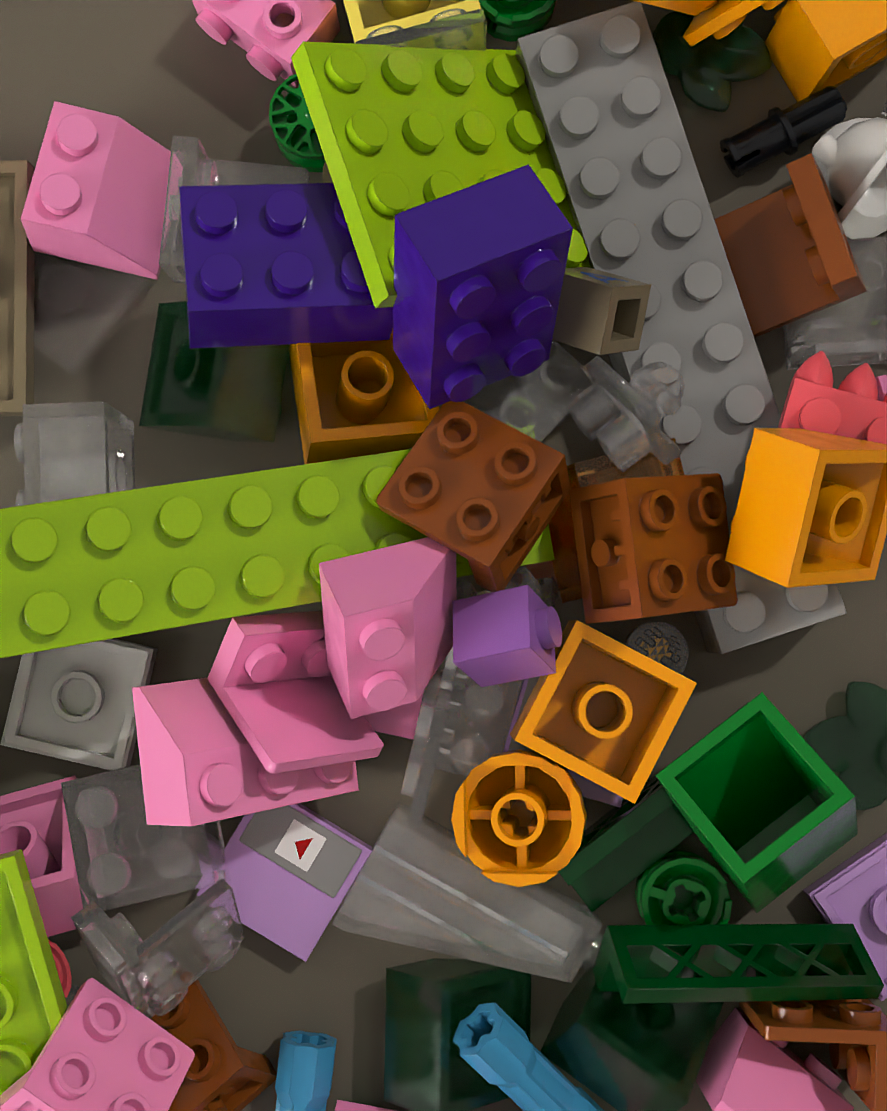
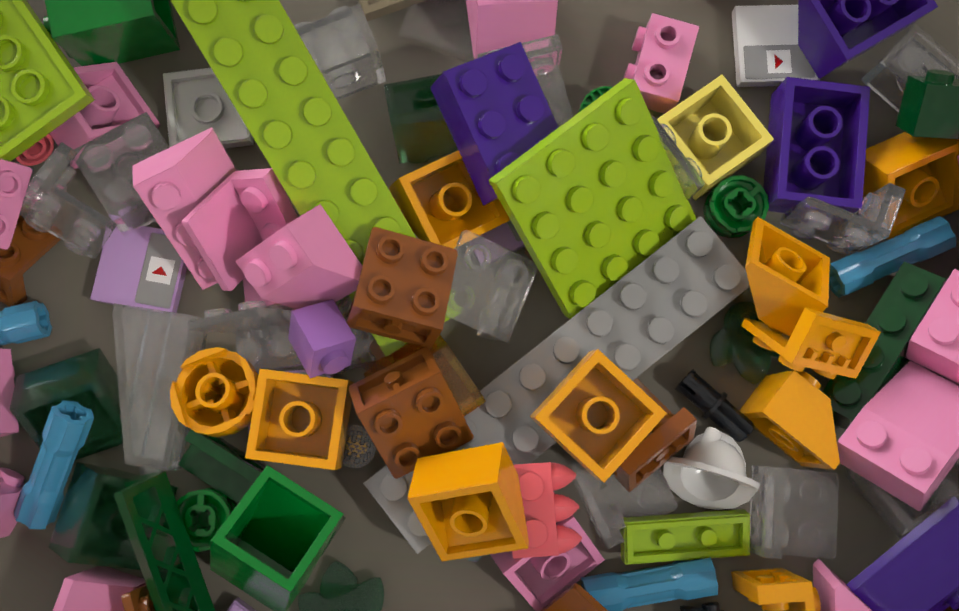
camera: 65 degrees right, 5 degrees down
dark purple brick [393,164,573,410] -> none
dark tan brick [552,267,651,355] -> none
clear hips [565,356,685,472] -> none
none -> light orange brick [530,349,667,483]

